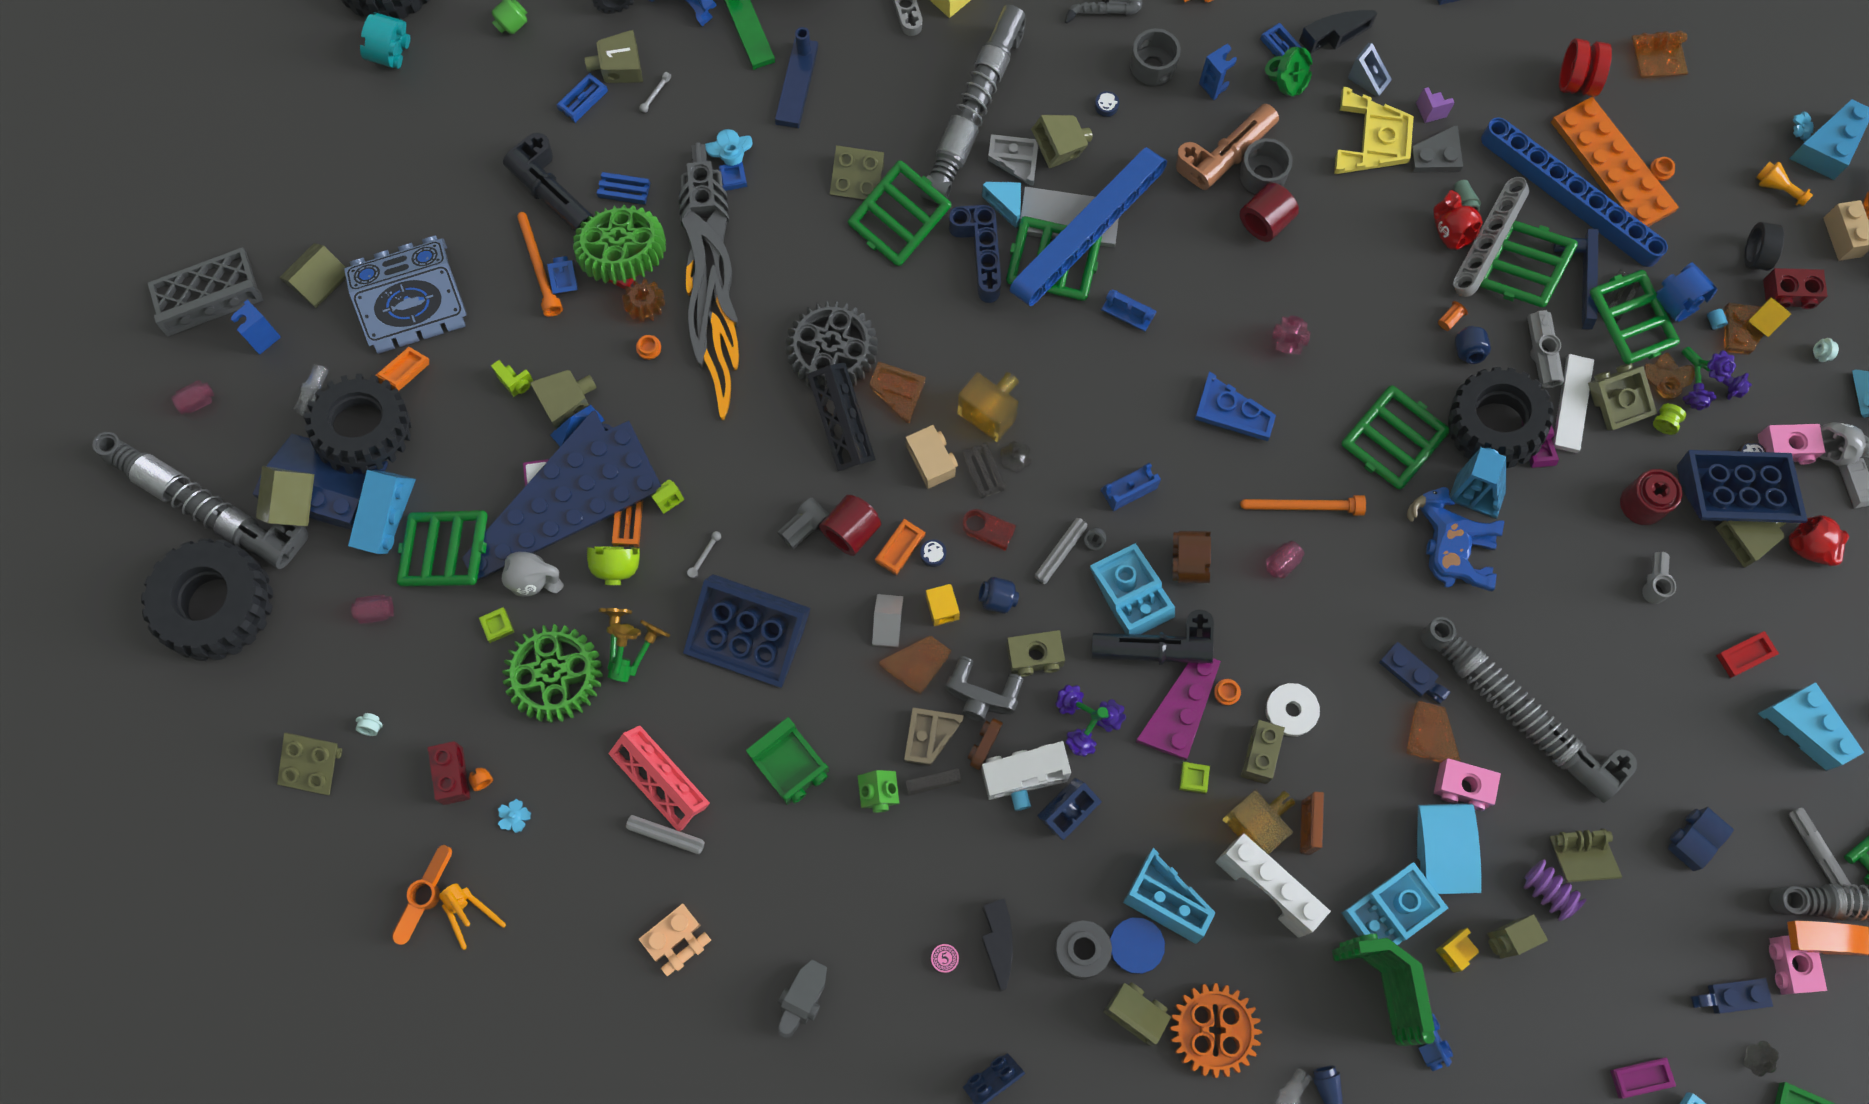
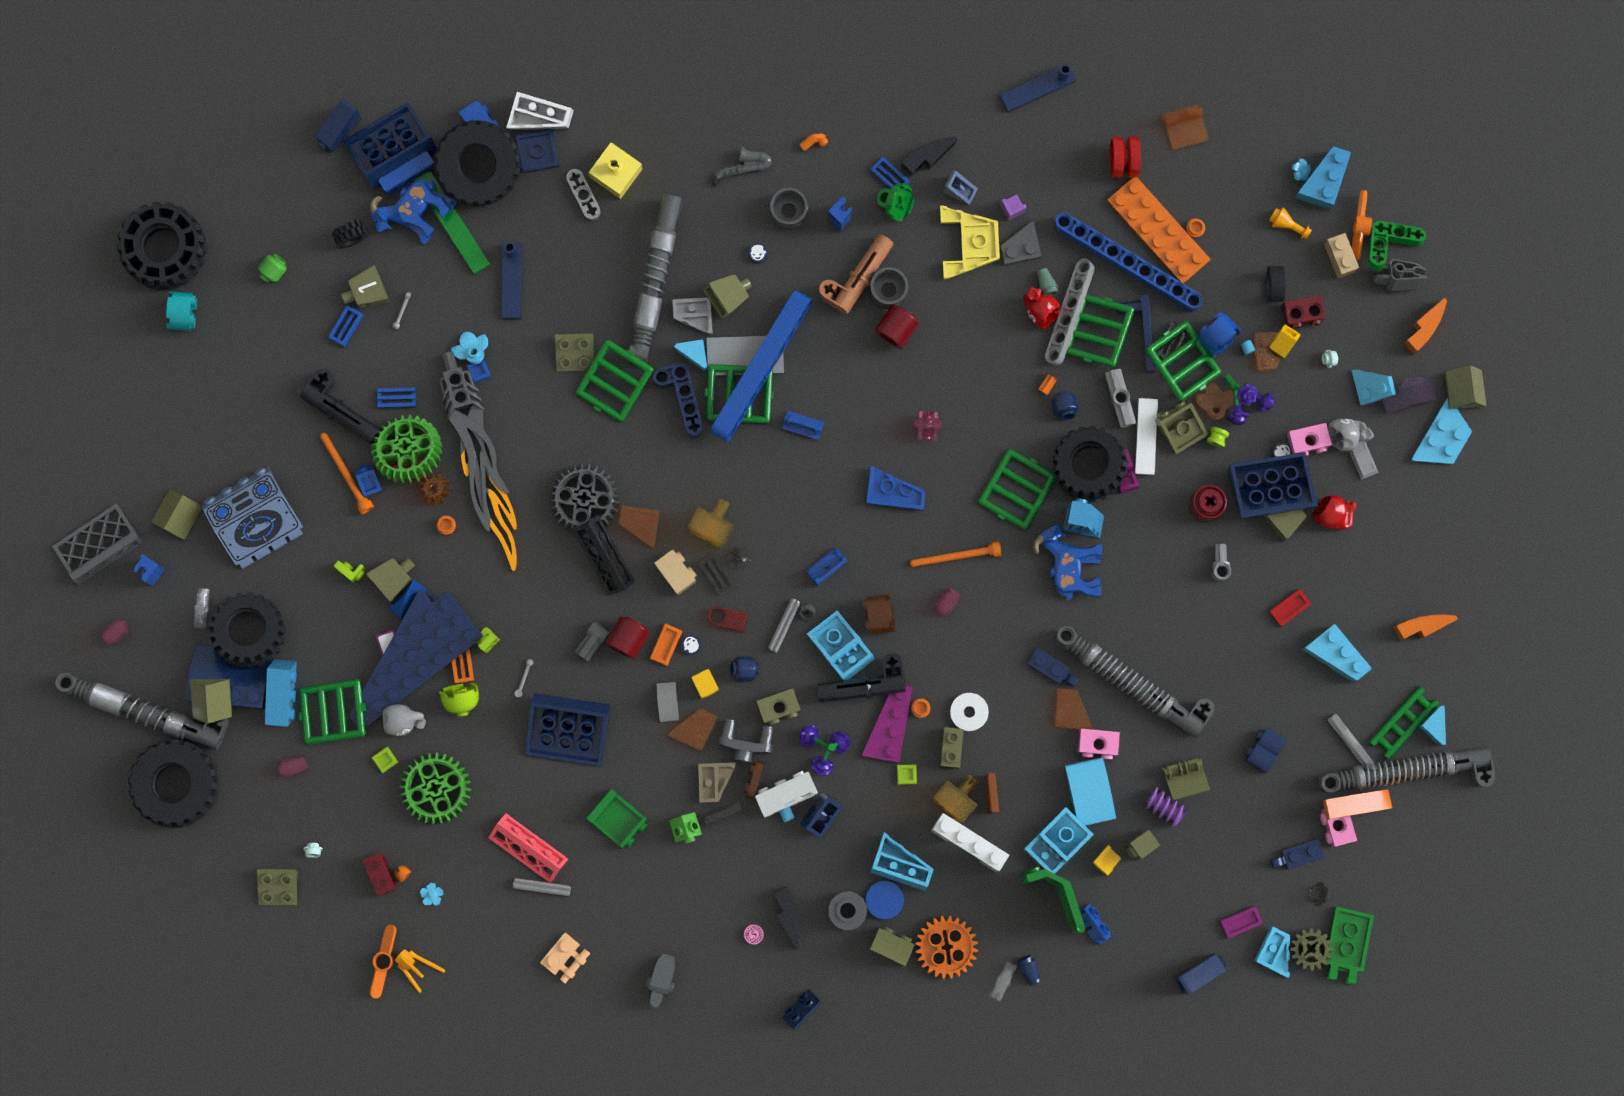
camera: 15 degrees left, 10 degrees up
orange tile [375,347,429,391] -> none
plant [599,608,670,682] -> none

